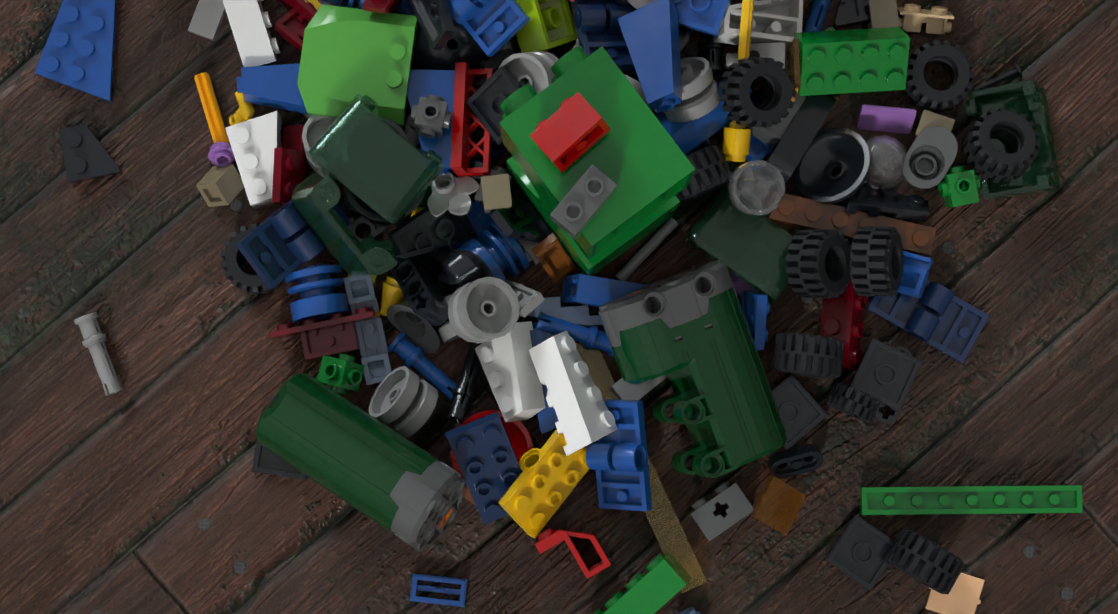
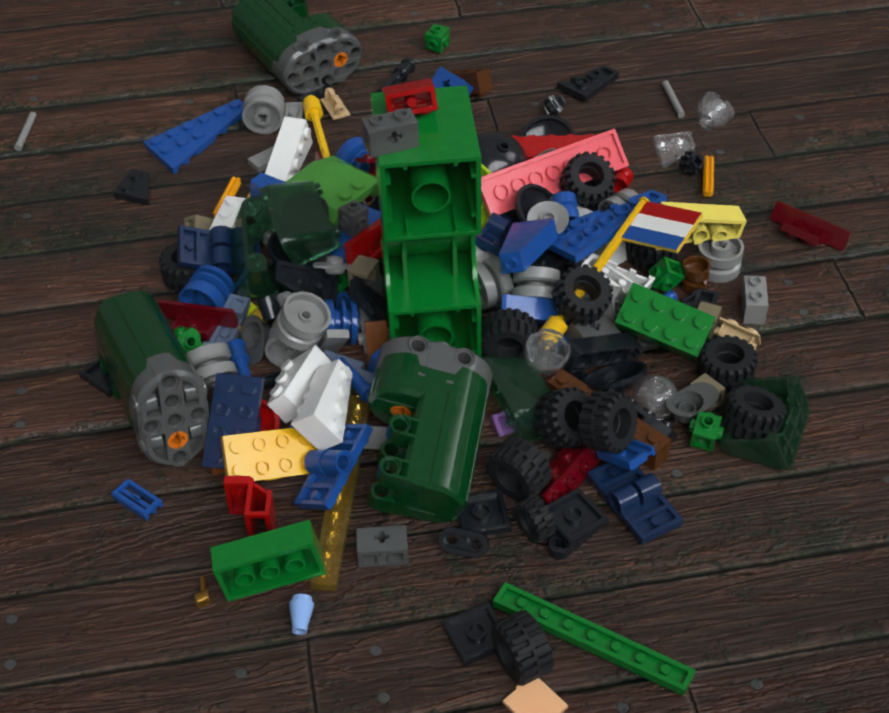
camera: 30 degrees right, 40 degrees down
light grey pin [74,312,123,396] -> none
medium lavender plate [208,142,234,167] -> none
blue plate [741,290,770,350] -> none
clear orange piece [751,475,806,536] -> none
clear orange piece [787,39,801,102] -> none
medium lavender slope [857,104,917,134] -> none

